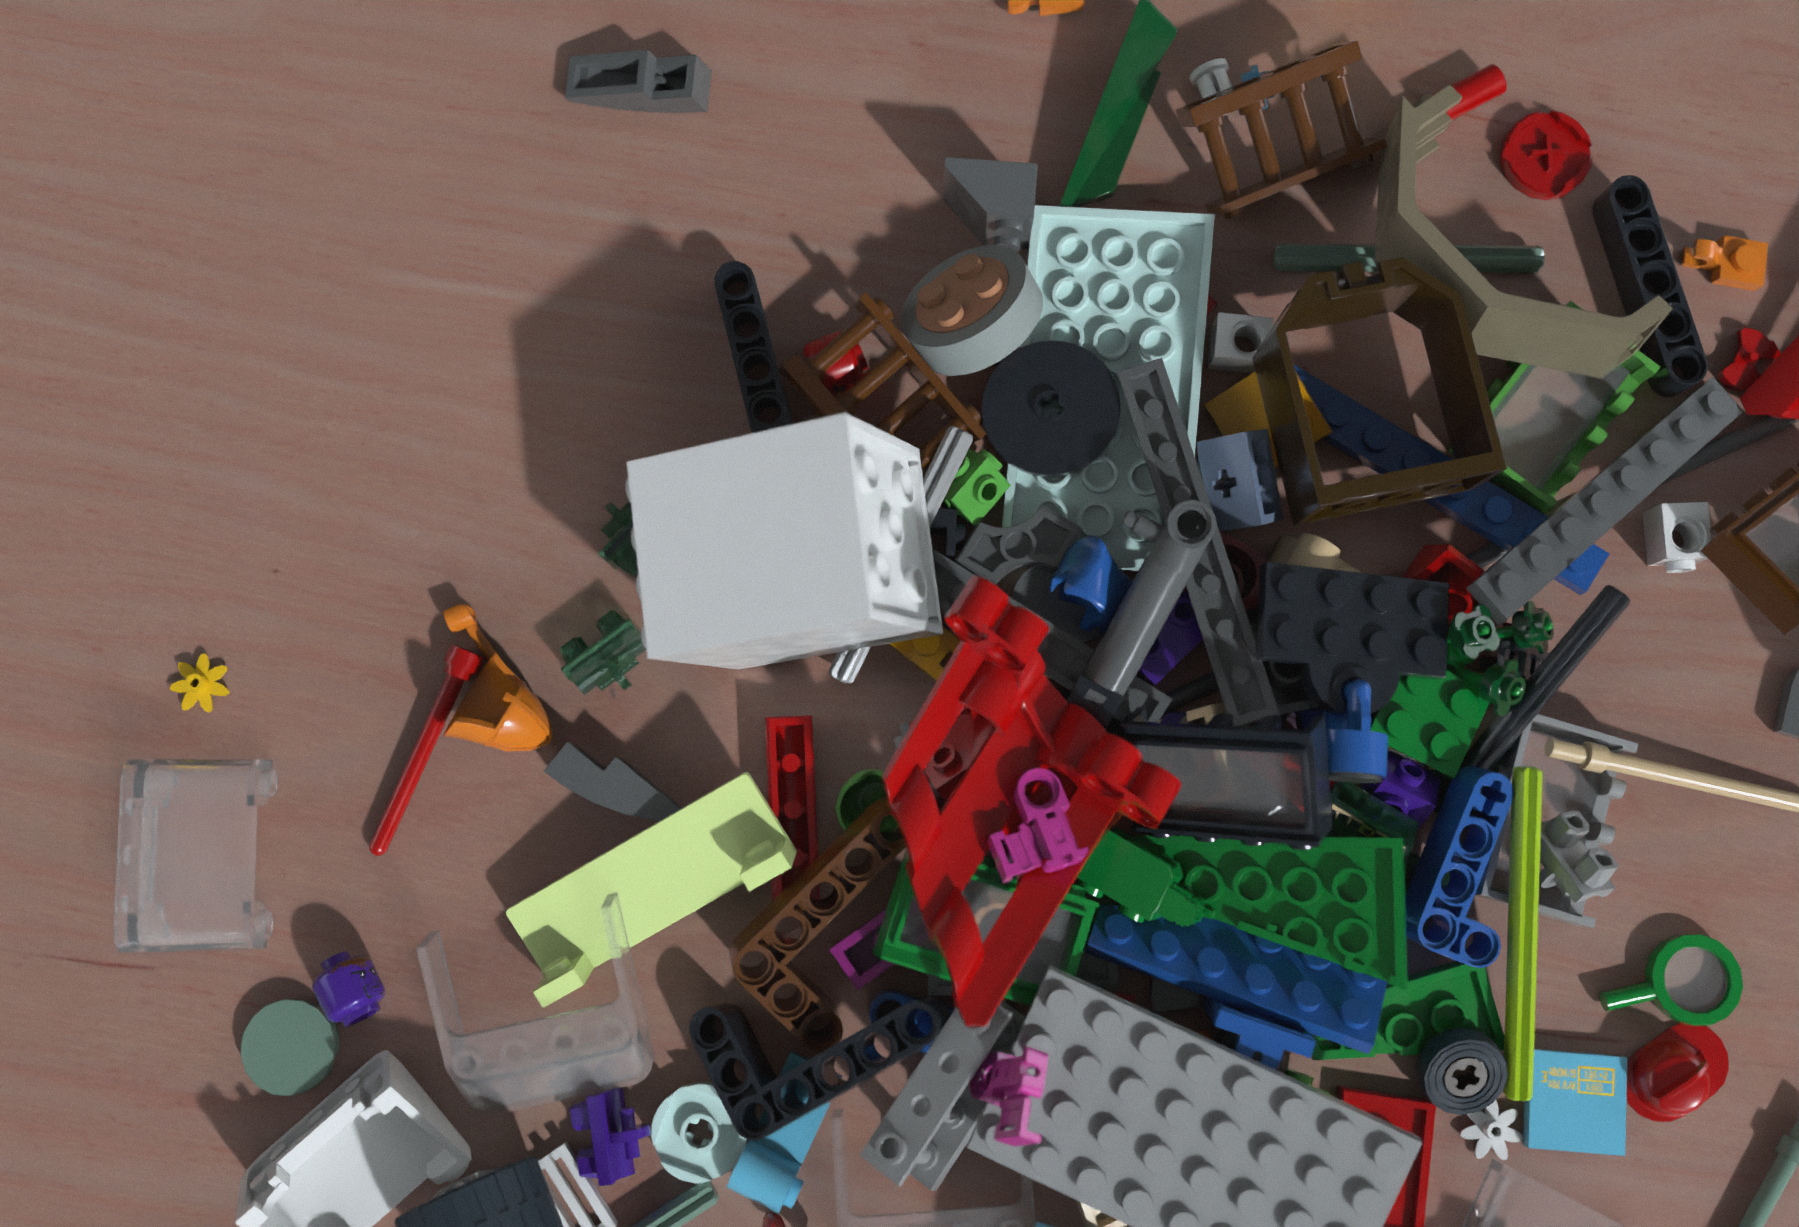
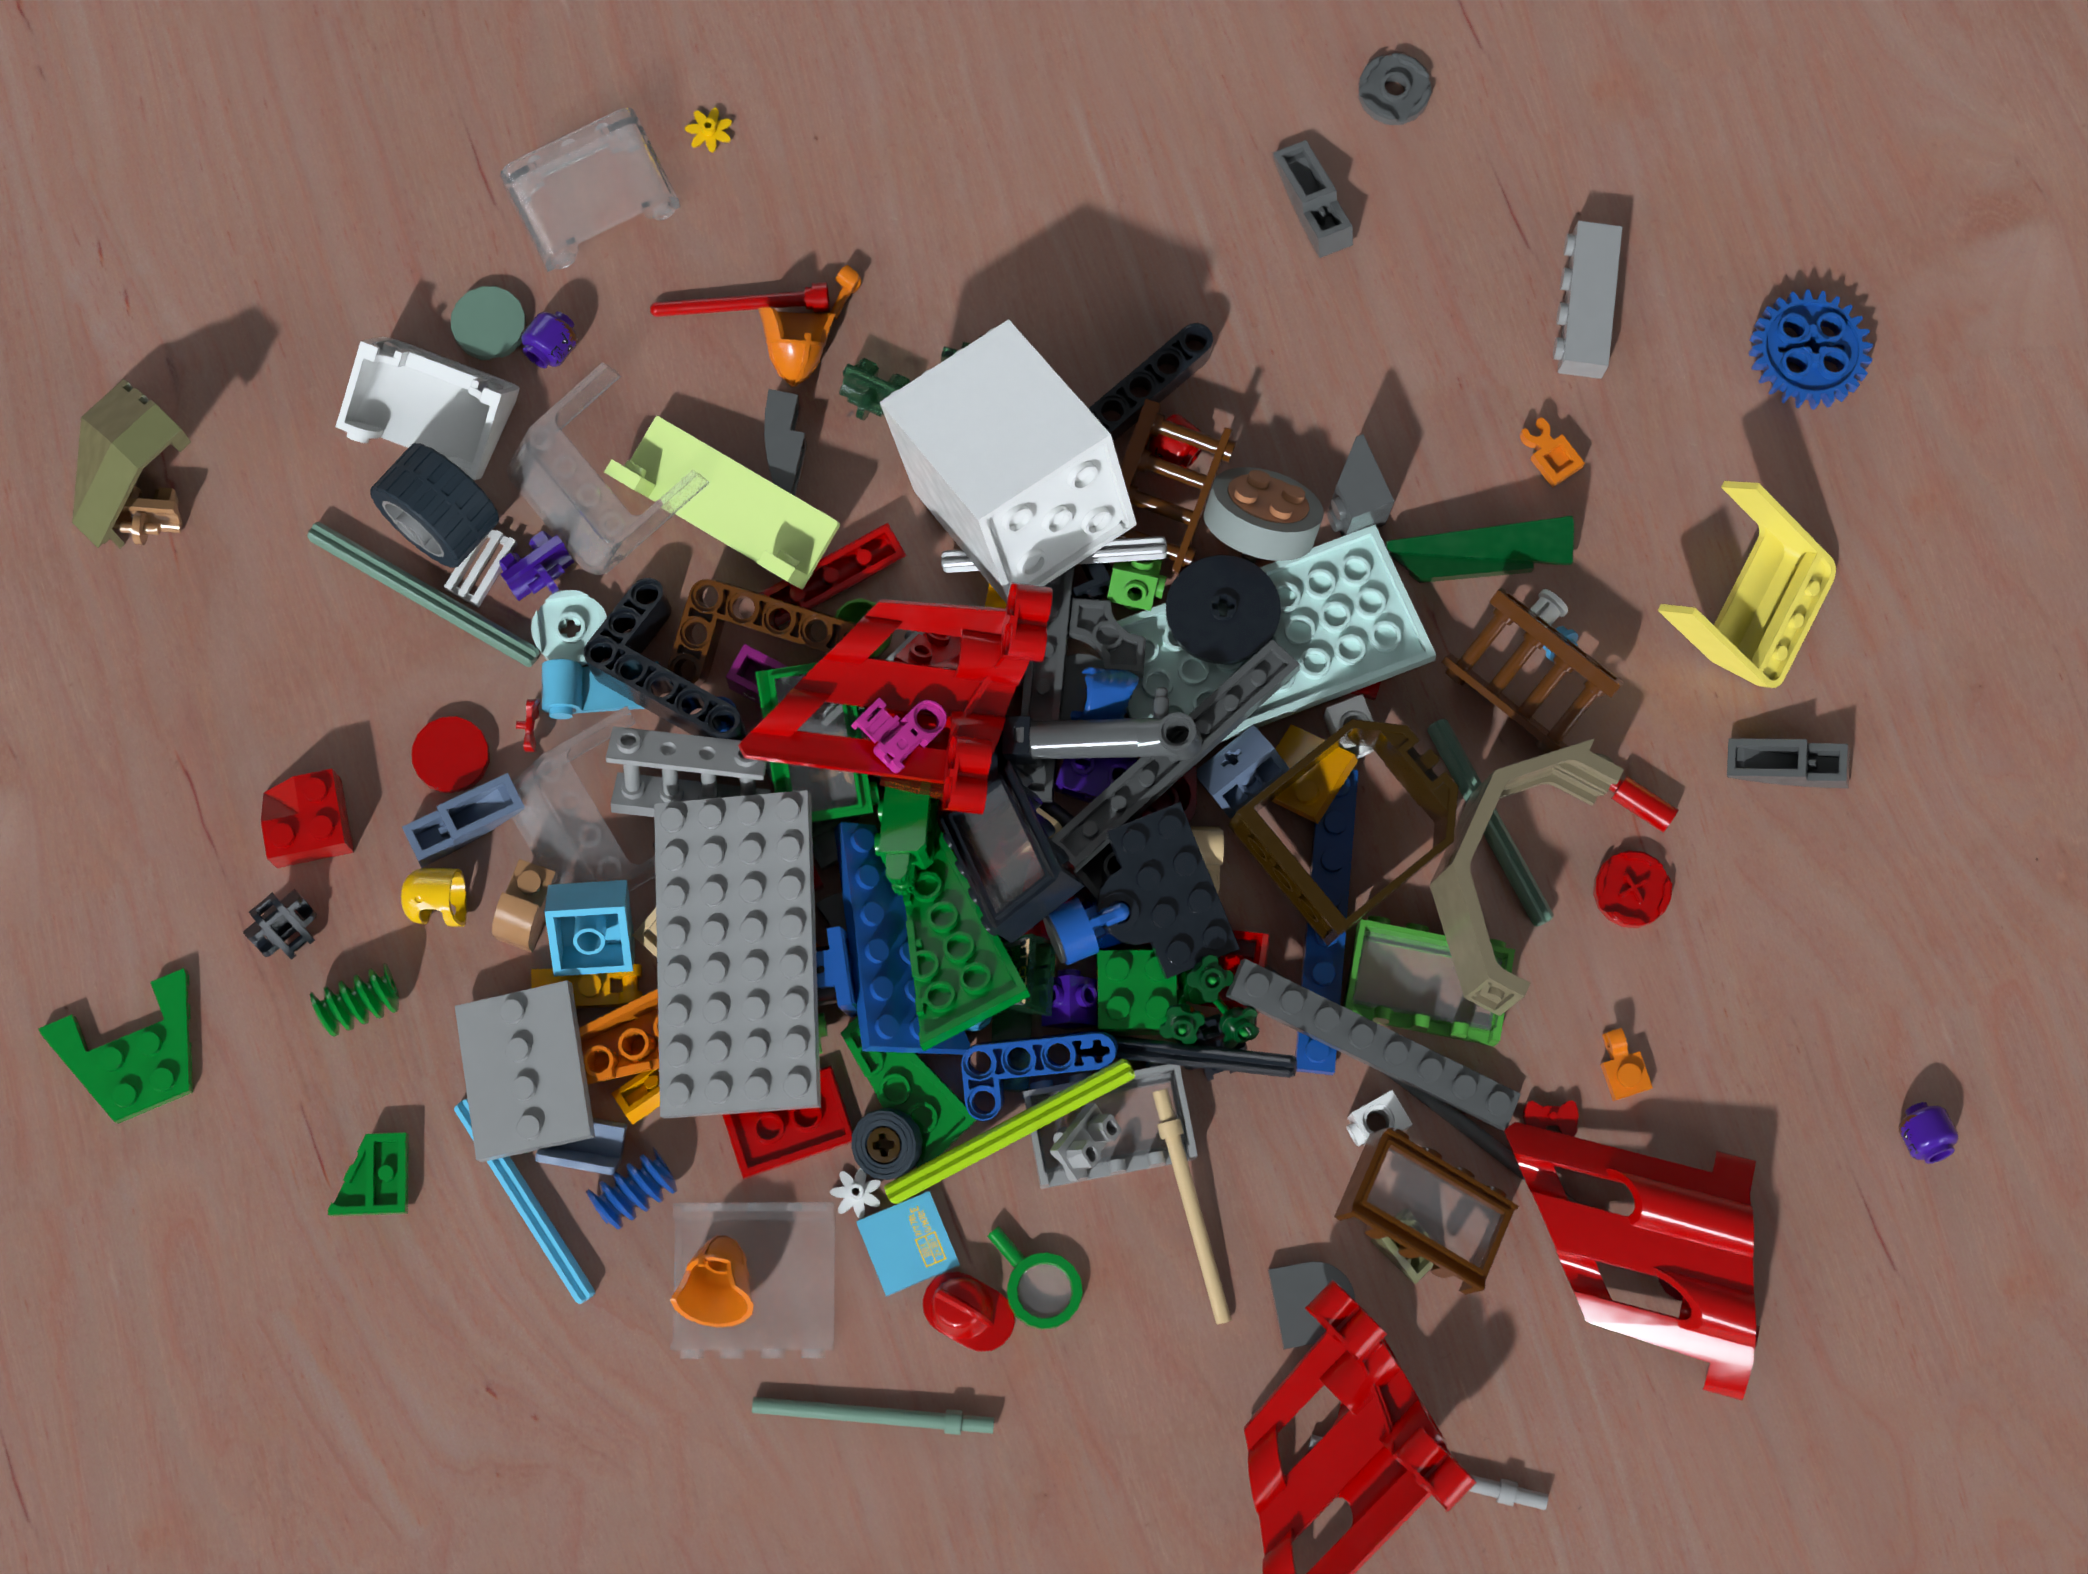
camera: 55 degrees right, 5 degrees down
dark pink piece [969,1045,1048,1147] -> none
black beam [1592,175,1708,397] -> none

